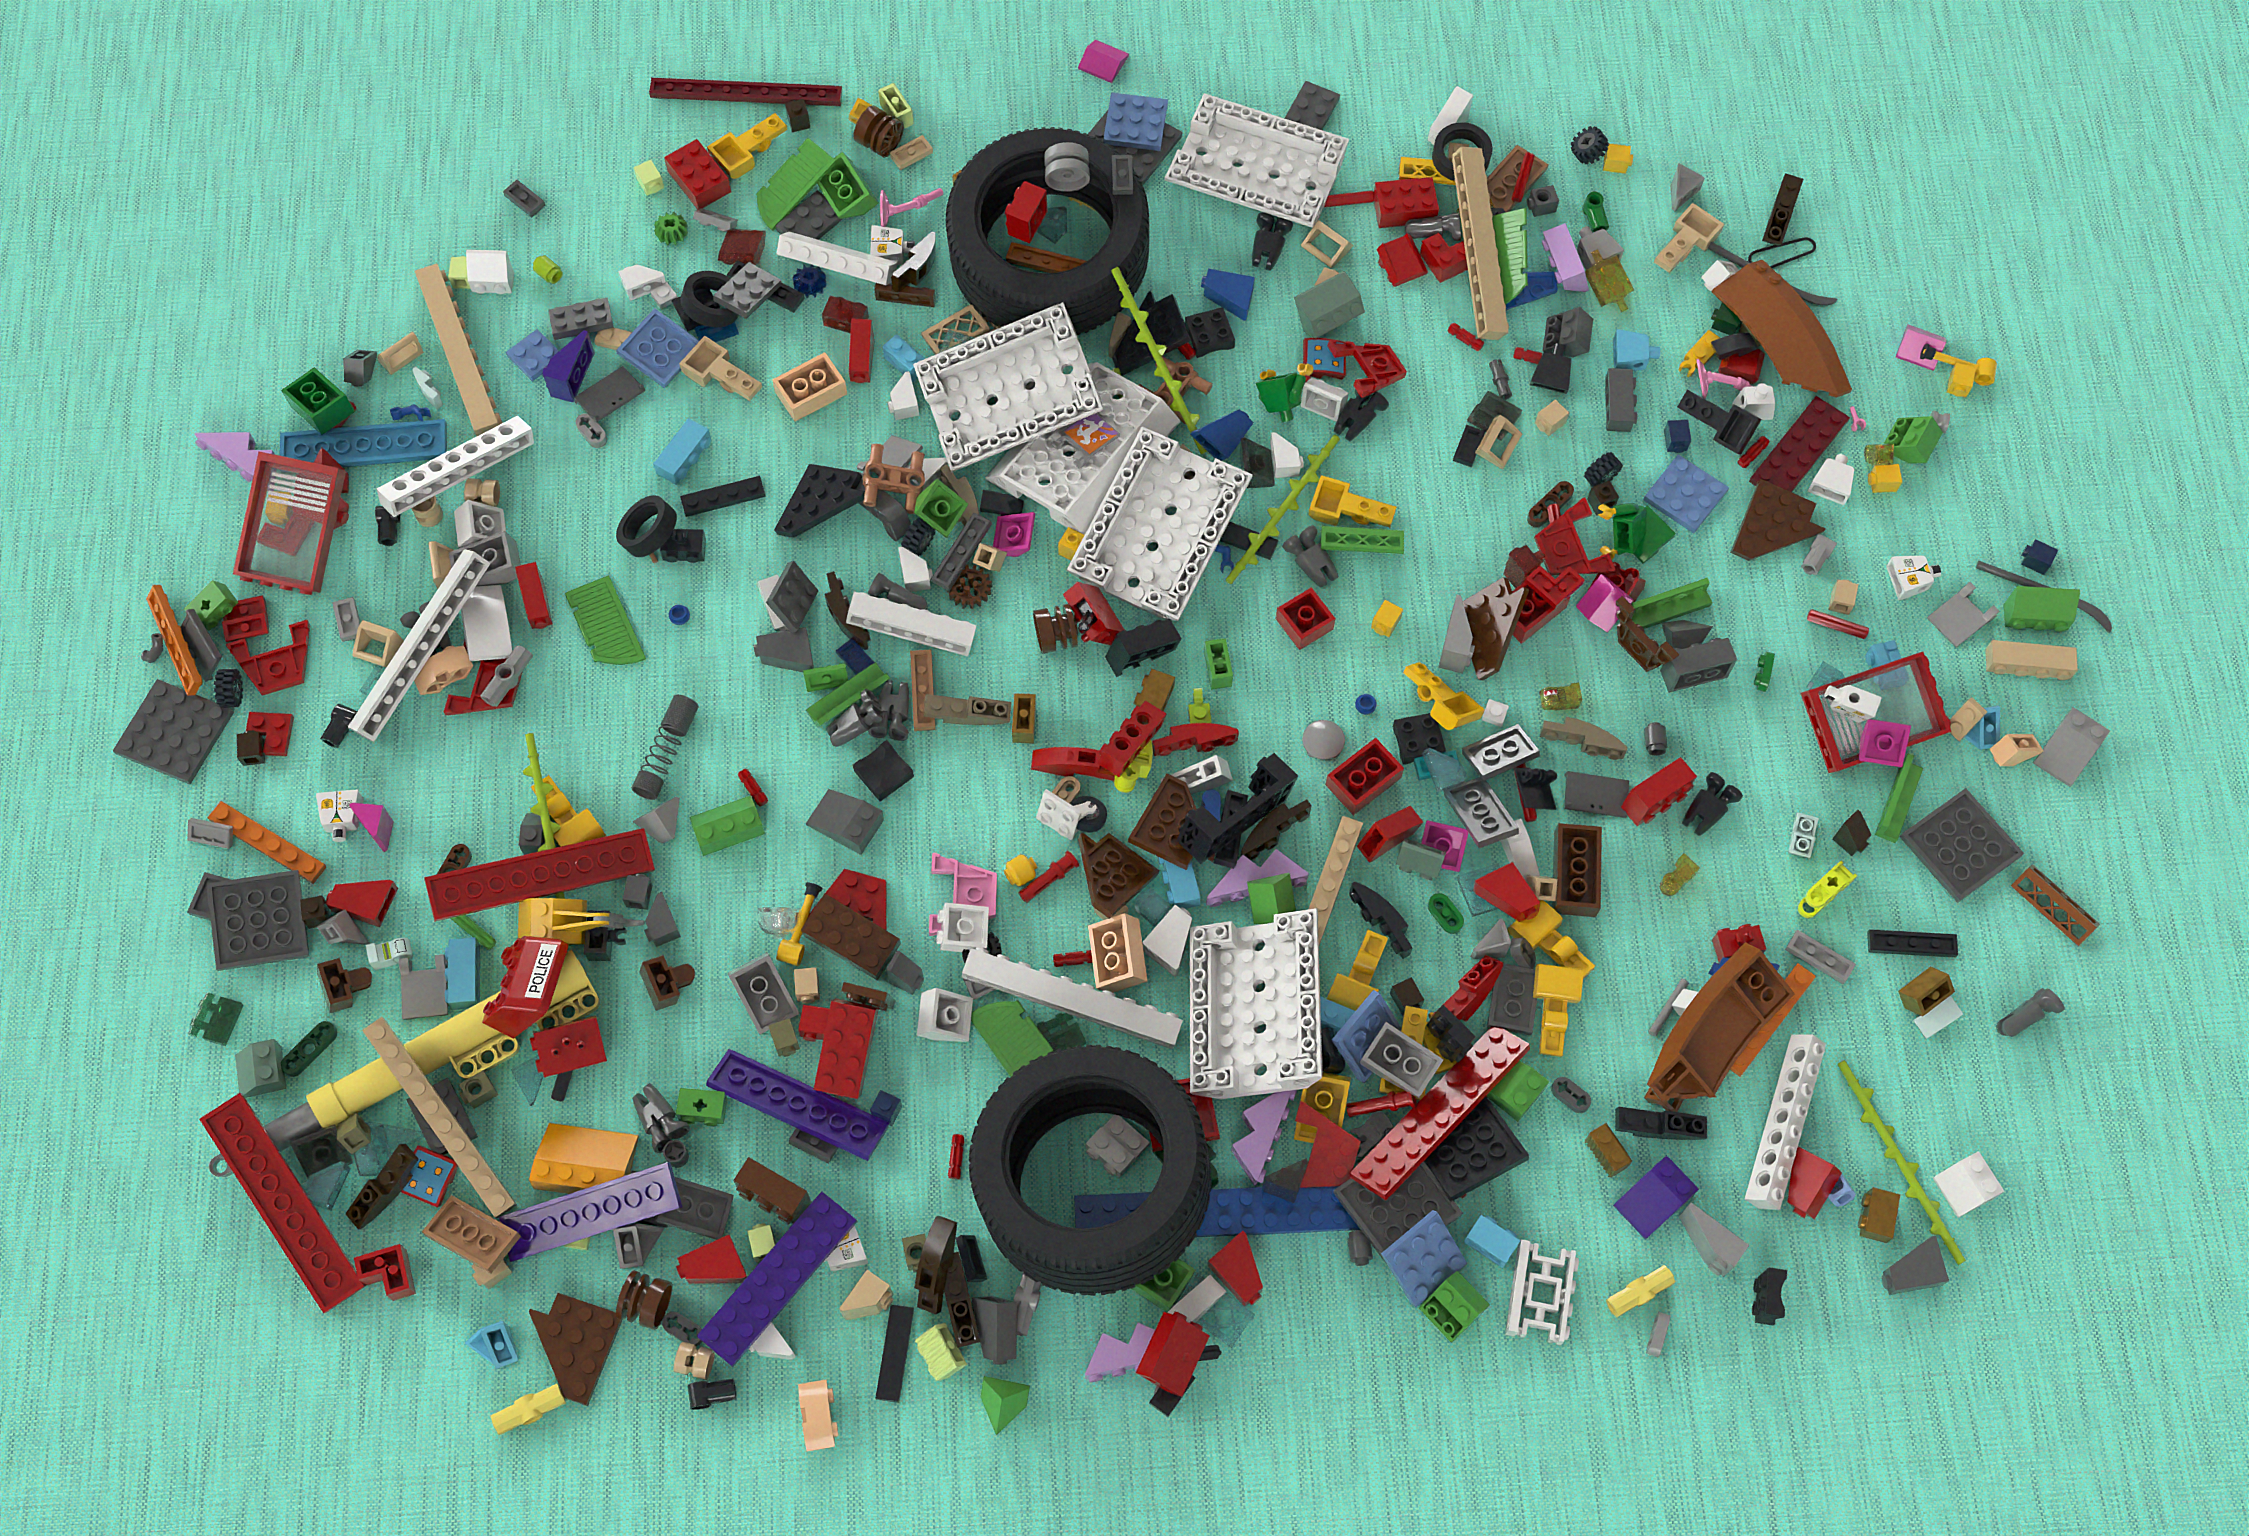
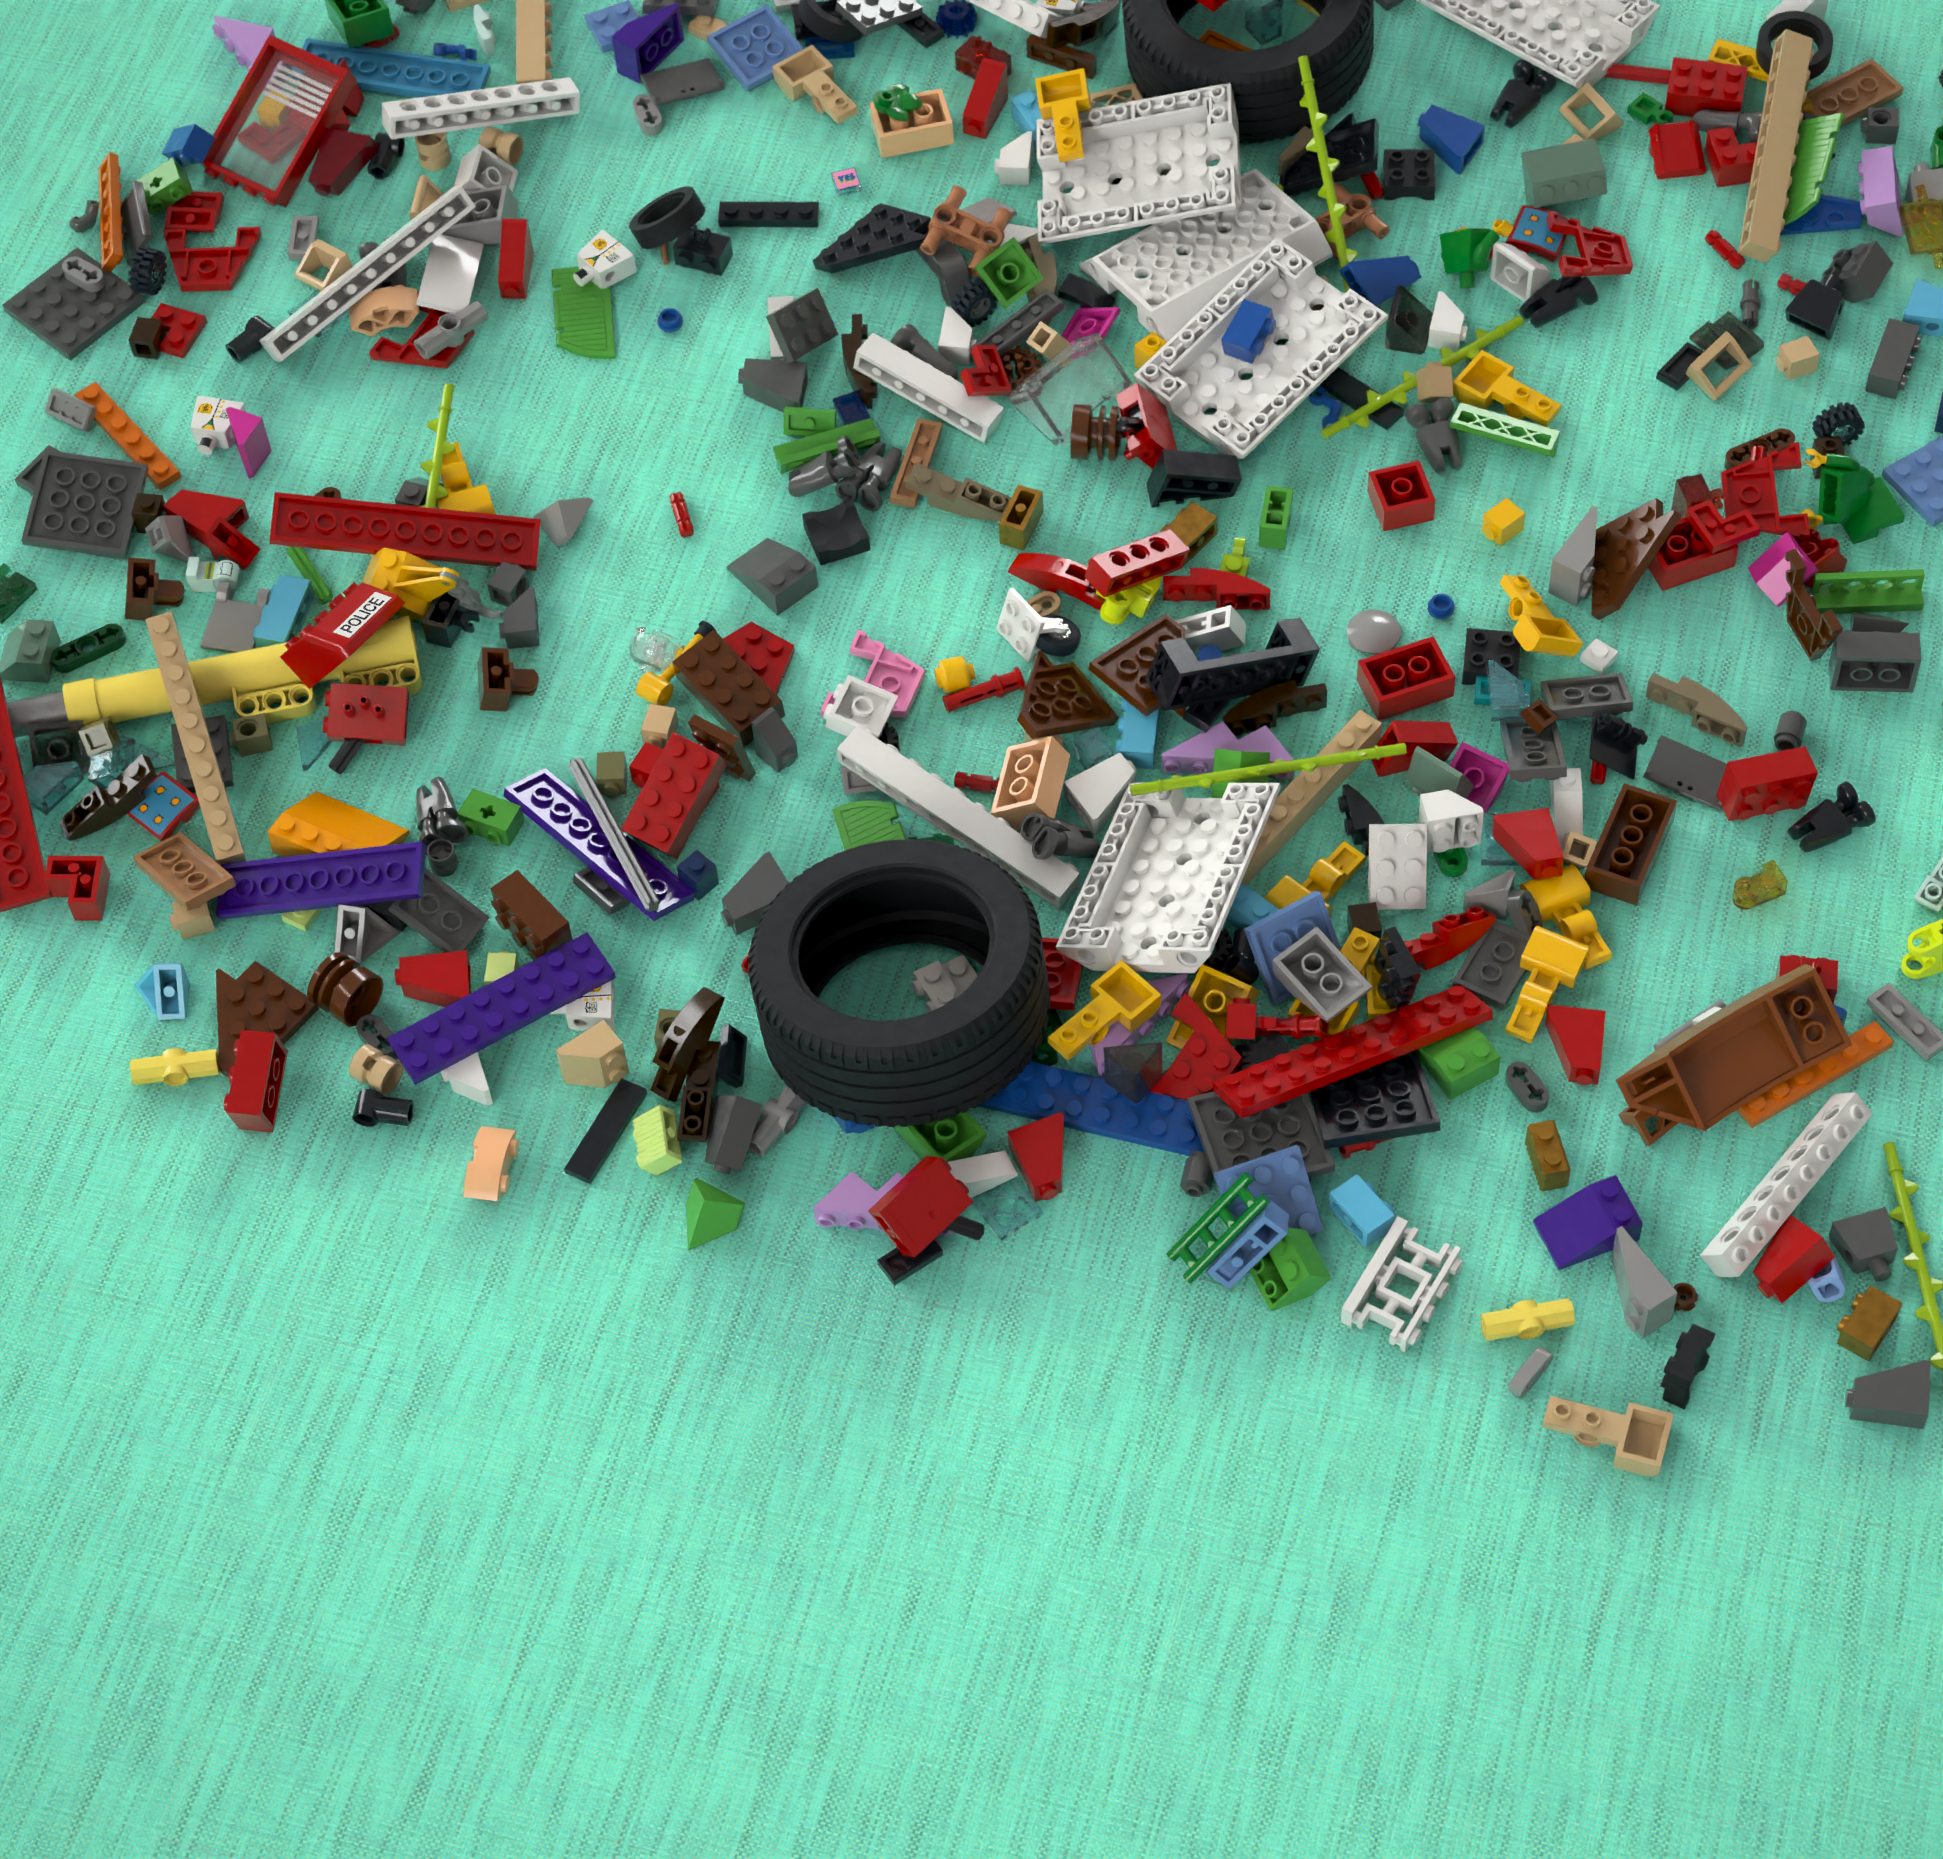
camera: 25 degrees right, 10 degrees down
dark grey piece [631,694,699,800] -> none
medium azure brick [653,418,711,485] -> none
bright green slope [689,795,765,856] -> none
light grey slope [728,952,800,1035] -> none
white slope [917,988,973,1042] -> none
flag [1051,413,1120,469] -> none
red axle [1512,152,1535,203] -> none
clear yellow leg [1539,682,1582,710] -> none
black slope [1615,1107,1707,1140] -> none
none -> light grey beam [62,257,105,292]
none -> blue brick [162,124,215,167]
none -> red slope [204,516,261,571]
none -> red brick [224,1030,288,1133]
none -> dark red slope [308,128,379,196]
none -> axle [569,757,660,912]
none -> white torso [573,230,637,289]
none -> dark grey slope [720,852,789,935]
none -> tile [831,167,861,196]
none -> green plate [873,84,922,122]
none -> red plate [960,345,1012,396]
none -> clear windscreen [1007,332,1132,446]
none -> dark grey piece [1020,813,1100,860]
none -> yellow plate [1035,68,1092,163]
none -> yellow plate [1048,960,1162,1061]
none -> lime plant [1130,743,1407,796]
none -> green bar [1166,1172,1270,1283]
none -> medium blue slope [1207,1199,1289,1289]
none -> blue brick [1221,299,1276,364]
none -> red brick [1225,998,1276,1040]
none -> white plate [1368,823,1427,910]
none -> tan brick [1416,362,1453,403]
none -> white slope [1418,790,1484,853]
none -> reddish brown plate [1520,699,1559,734]
none -> tan plate [1542,1395,1674,1476]
none -> red slope [1545,1004,1606,1085]
none -> green plate [1627,92,1674,125]
none -> reddish brown plate [1673,1283,1698,1311]
none -> dark grey torso [1829,1207,1897,1282]

